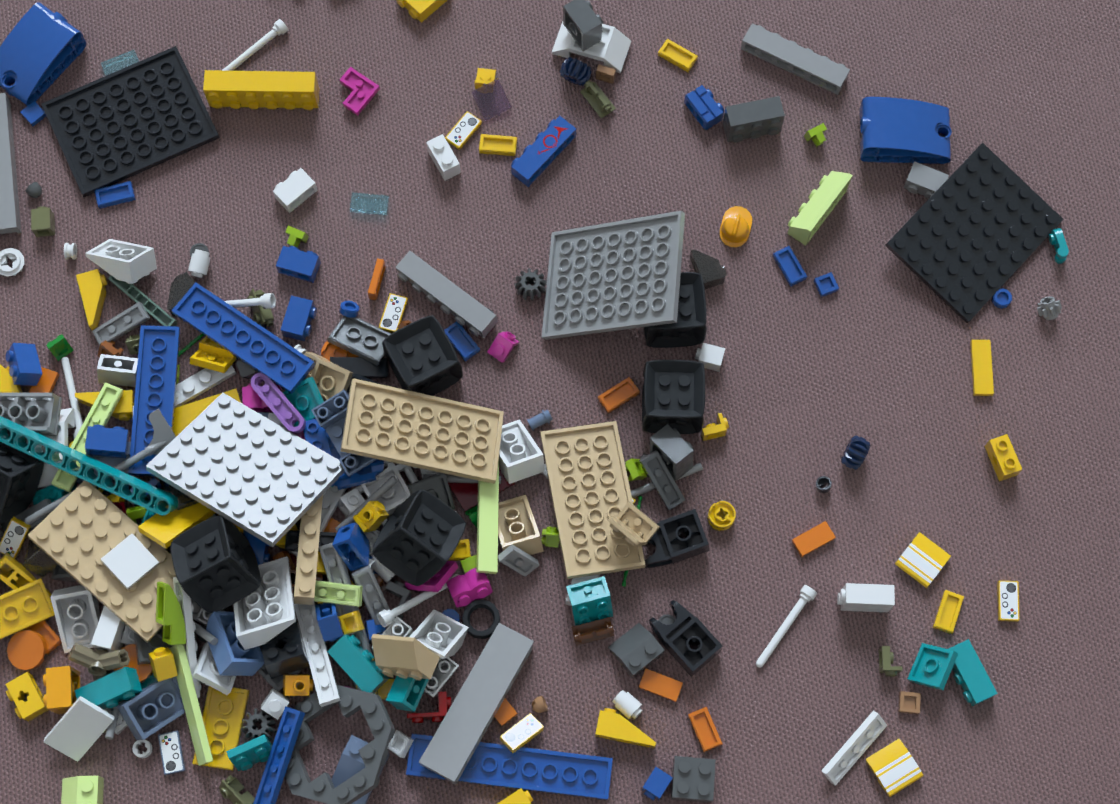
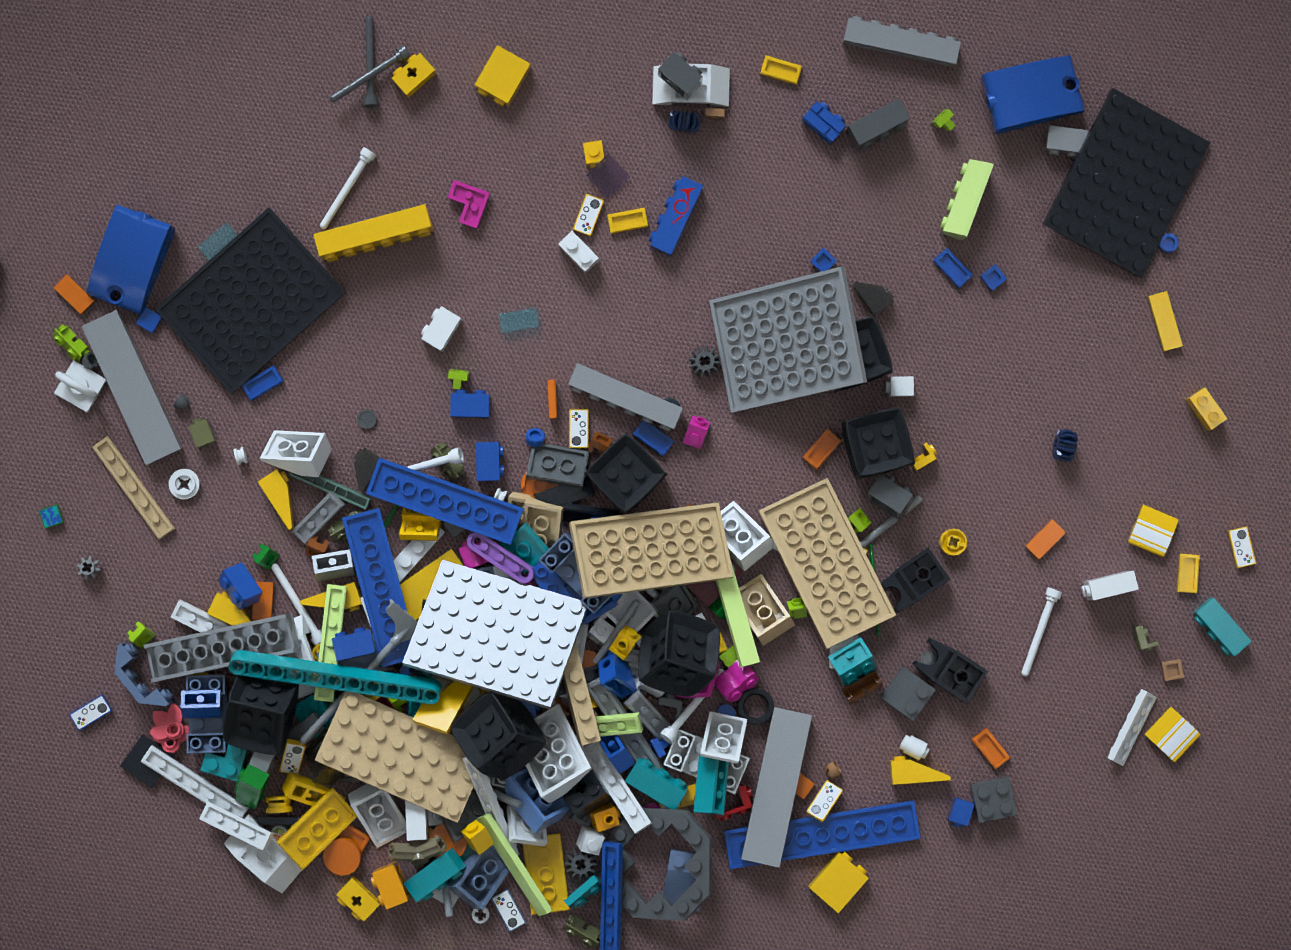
camera: 15 degrees left, 15 degrees up
white tile [44,696,114,762] -> none
white tile [101,534,159,590] -> none
lime slope [156,582,186,645] -> none
white brick [188,249,211,278] -> none
yellow tile [339,610,364,635] -> none
tan slope [371,634,440,680] -> none
white tile [388,730,414,758] -> none
light grey plate [498,544,539,577] -> none
sand blue pin [527,410,553,430] -> none
olive hinge [580,81,616,119] -> none
tan bracket [608,502,660,546] -> none
orange tile [638,668,683,702] -> none
dark grey piece [639,450,685,510] -> none
light orange piece [720,206,752,248] -> none
black hinge [816,476,832,493] -> none
teal plate [907,643,958,690] -> none
light grey gear [1037,296,1062,320] -> none
teal plate [1049,228,1069,264] -> none

